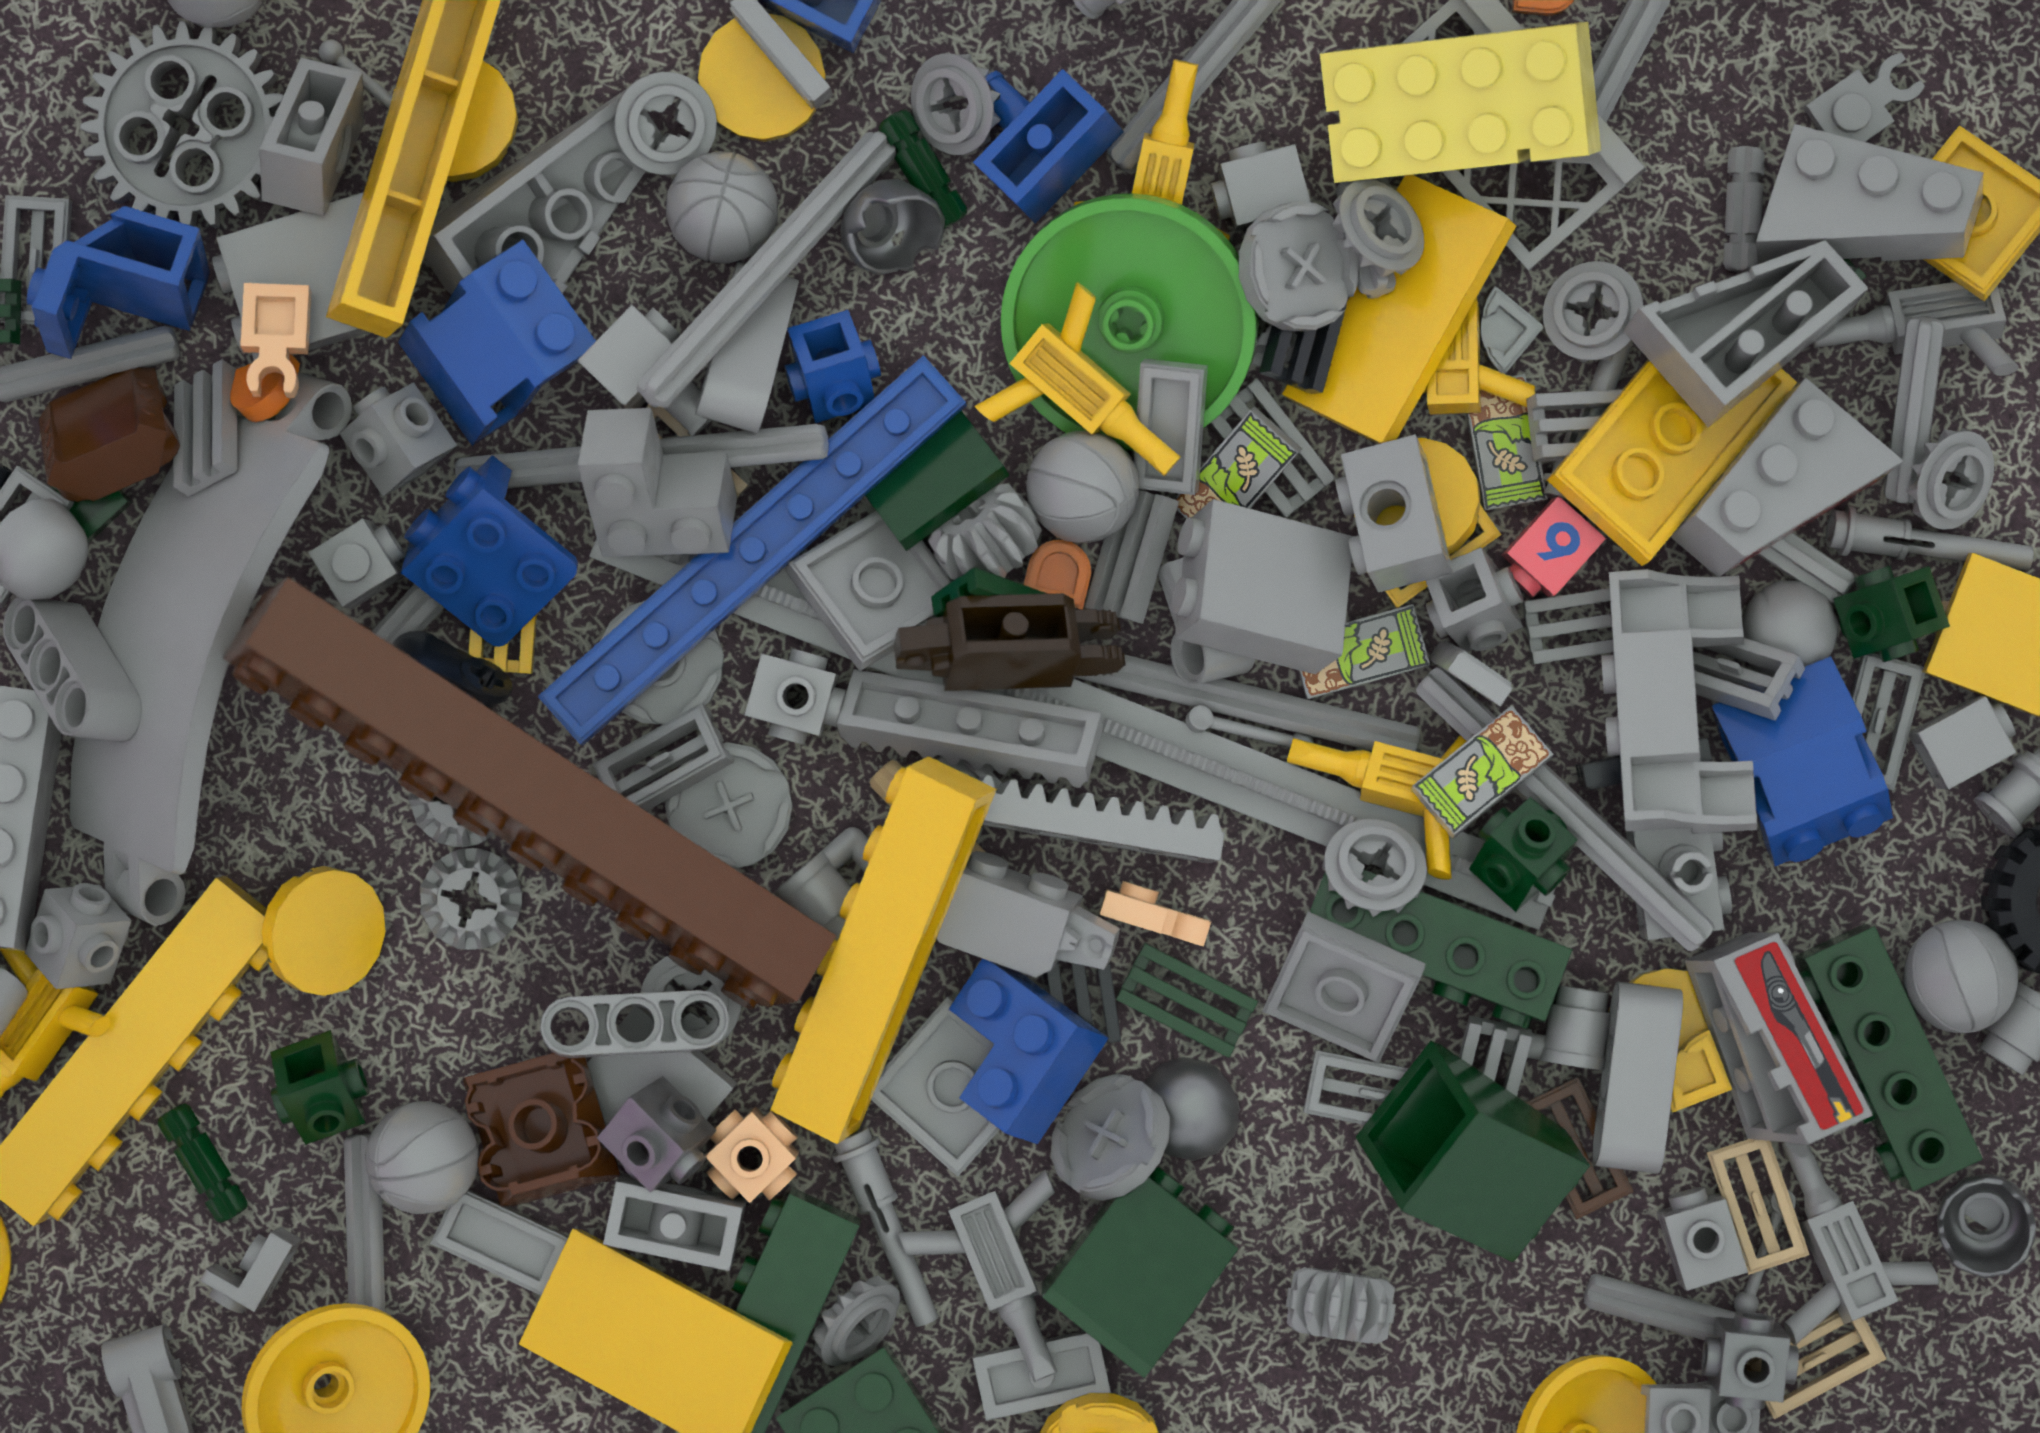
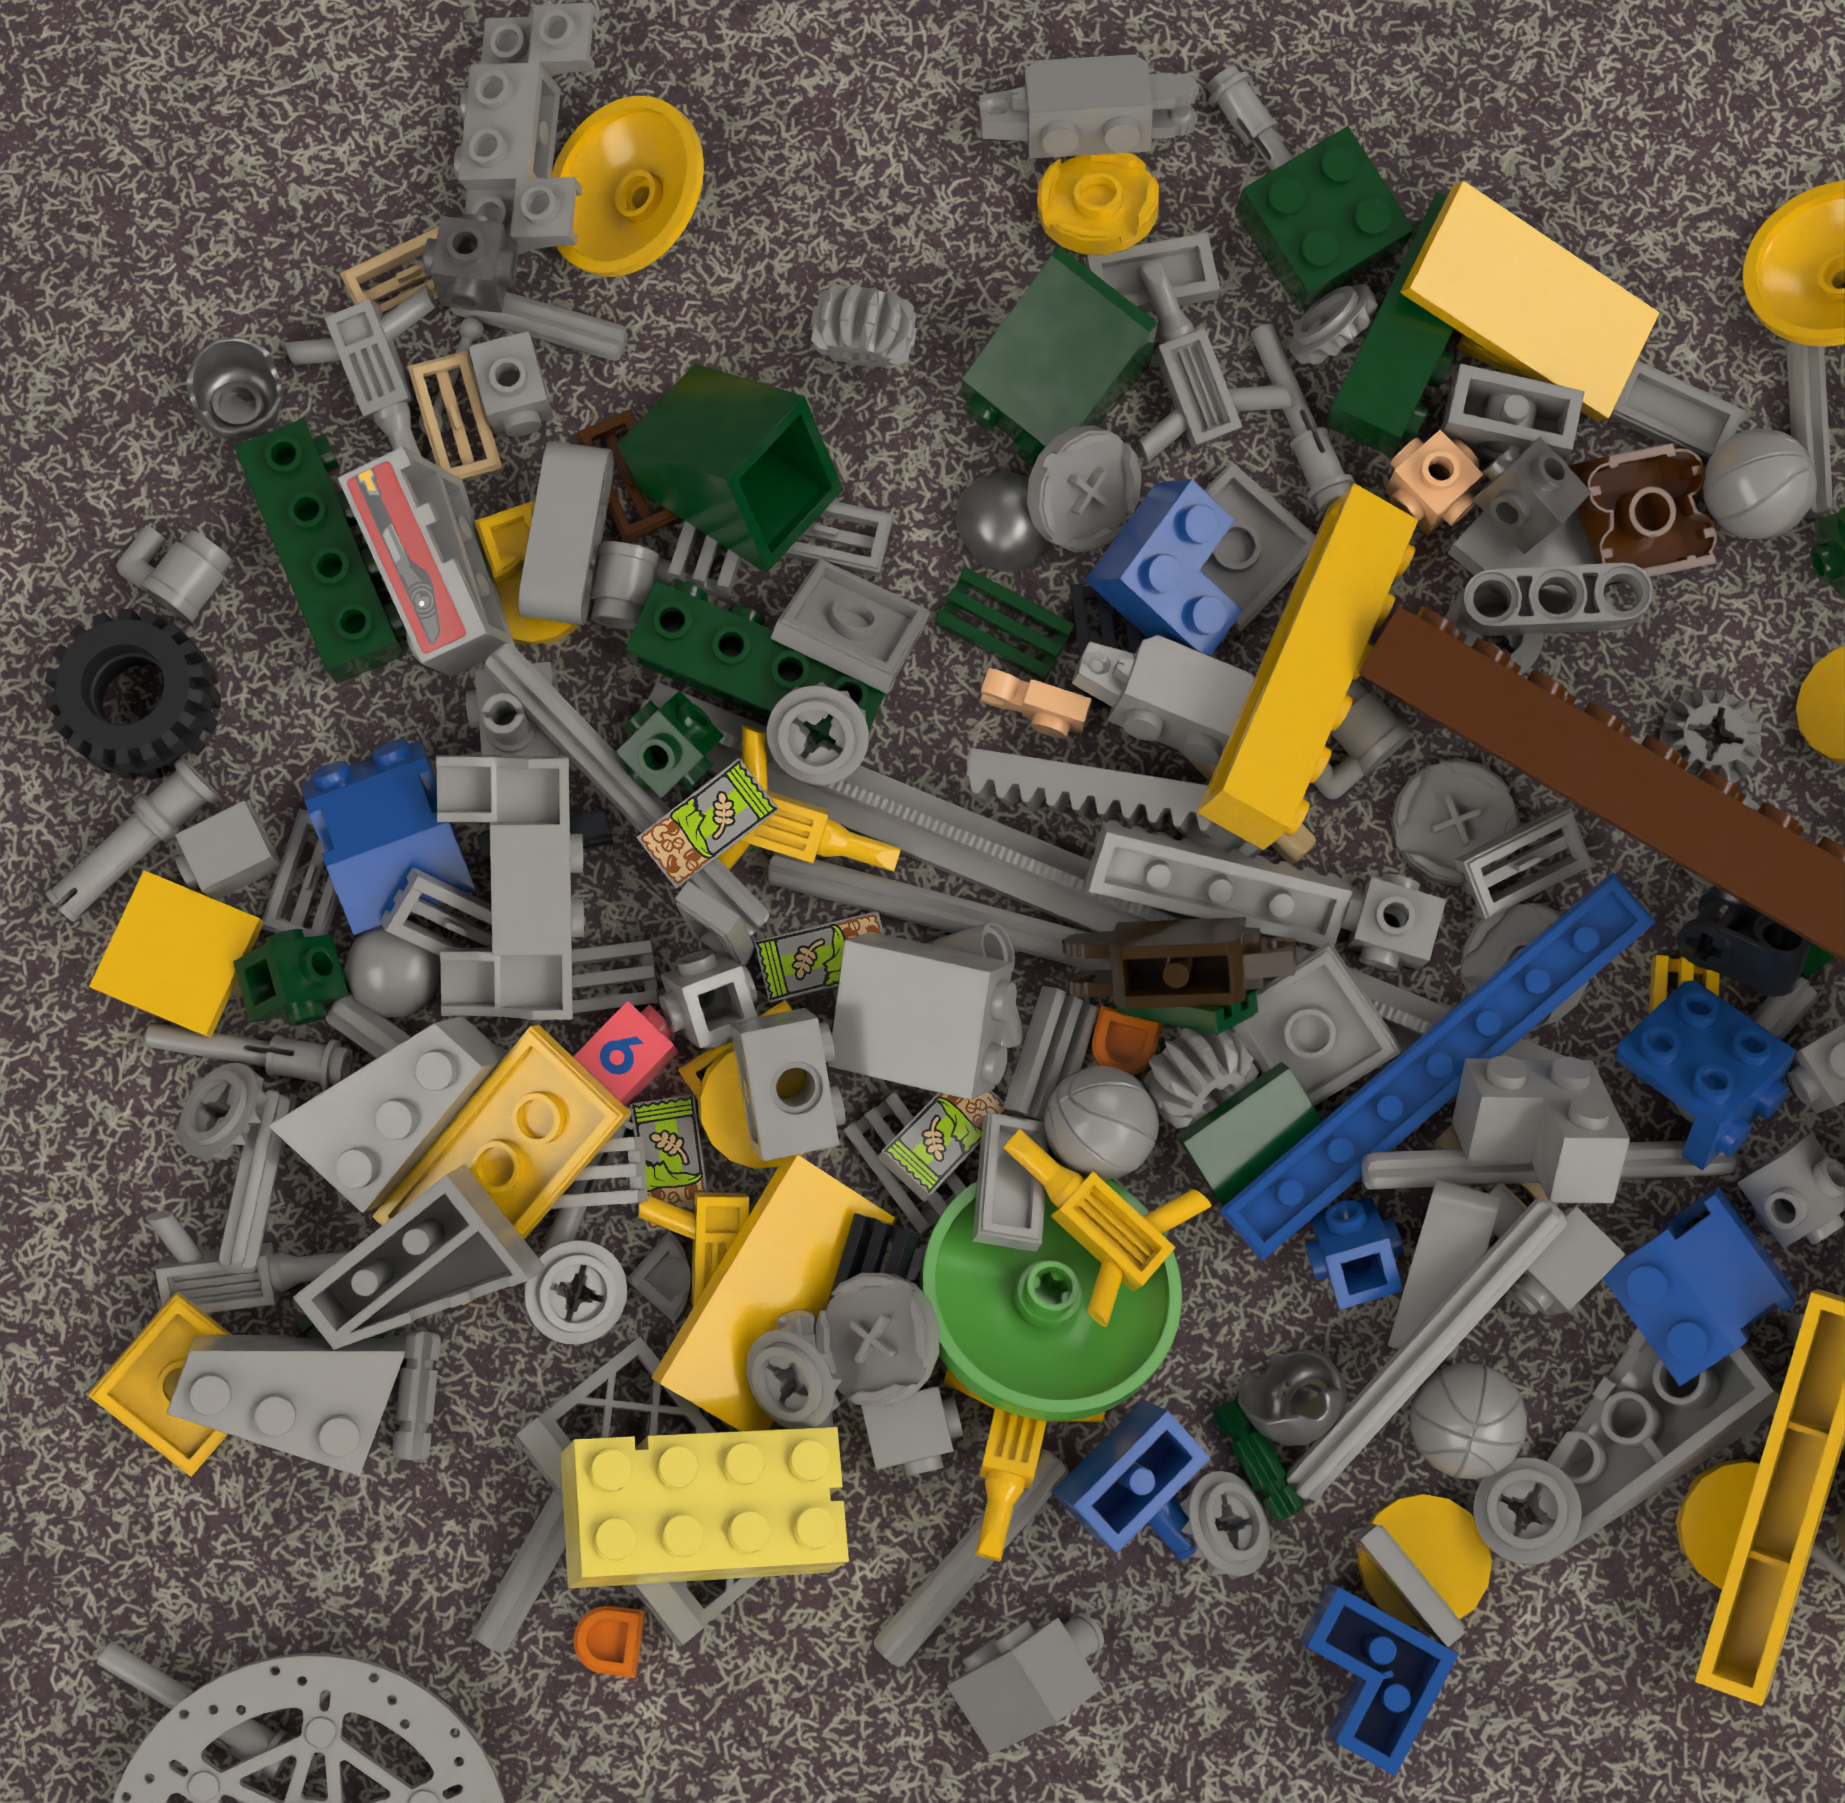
camera: 175 degrees left, 10 degrees down
light grey hinge [1186,705,1314,748] -> none
light grey plate [1803,53,1925,142] -> none
light grey piece [1904,920,2018,1033] -> none

